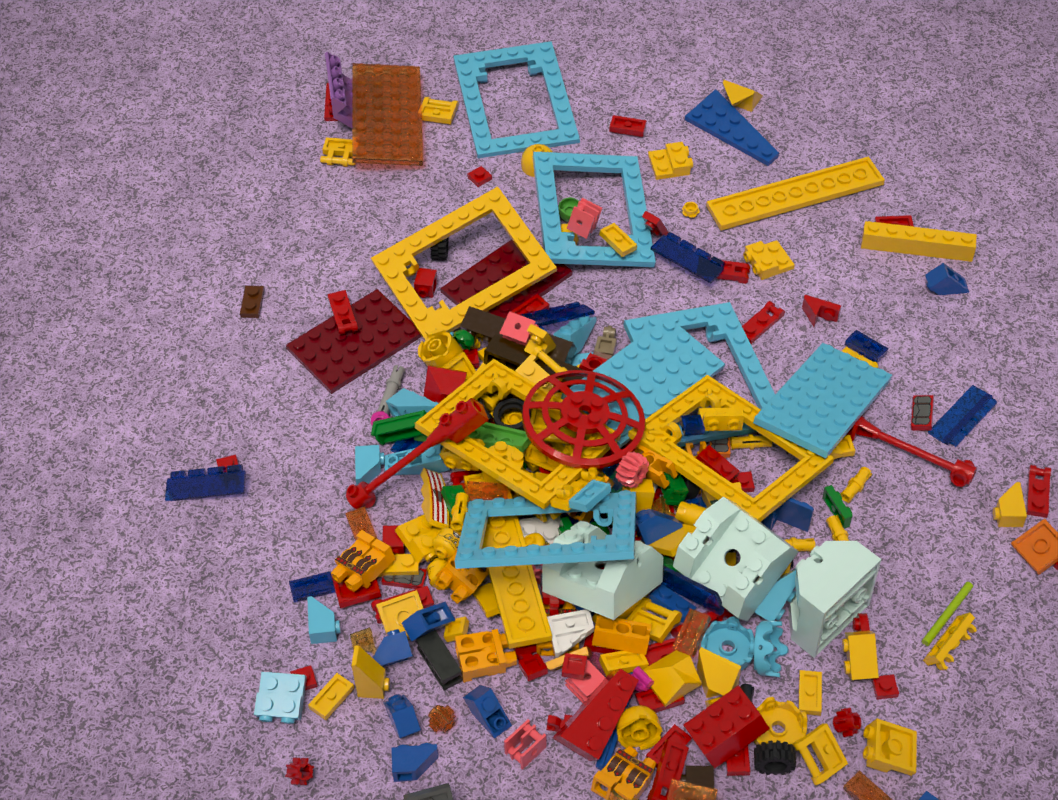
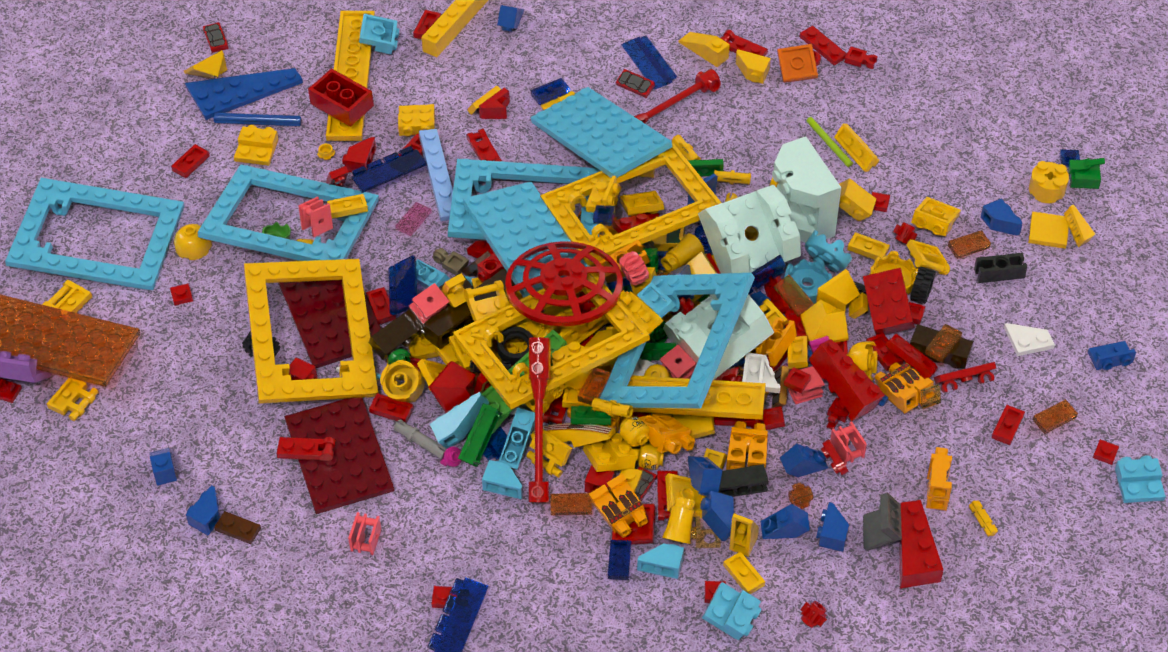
camera: 70 degrees left, 0 degrees up
none -> blue slope [149,448,177,486]
none -> blue slope [186,485,220,536]
none -> tile [203,22,229,53]
none -> blue axle [213,113,302,126]
none -> red brick [308,68,374,127]
none -> red slope [342,137,376,175]
none -> coral piece [348,512,382,555]
none -> medium azure plate [359,14,400,55]
none -> red plate [369,393,414,423]
none -> clear pink tile [395,202,432,236]
none -> light blue plate [419,129,453,221]
none -> yellow tile [467,86,501,115]
none -> yellow plate [526,429,573,478]
none -> yellow plate [620,190,664,216]
none -> yellow plant [662,497,695,544]
none -> yellow slope [678,32,729,67]
none -> red plate [821,439,849,476]

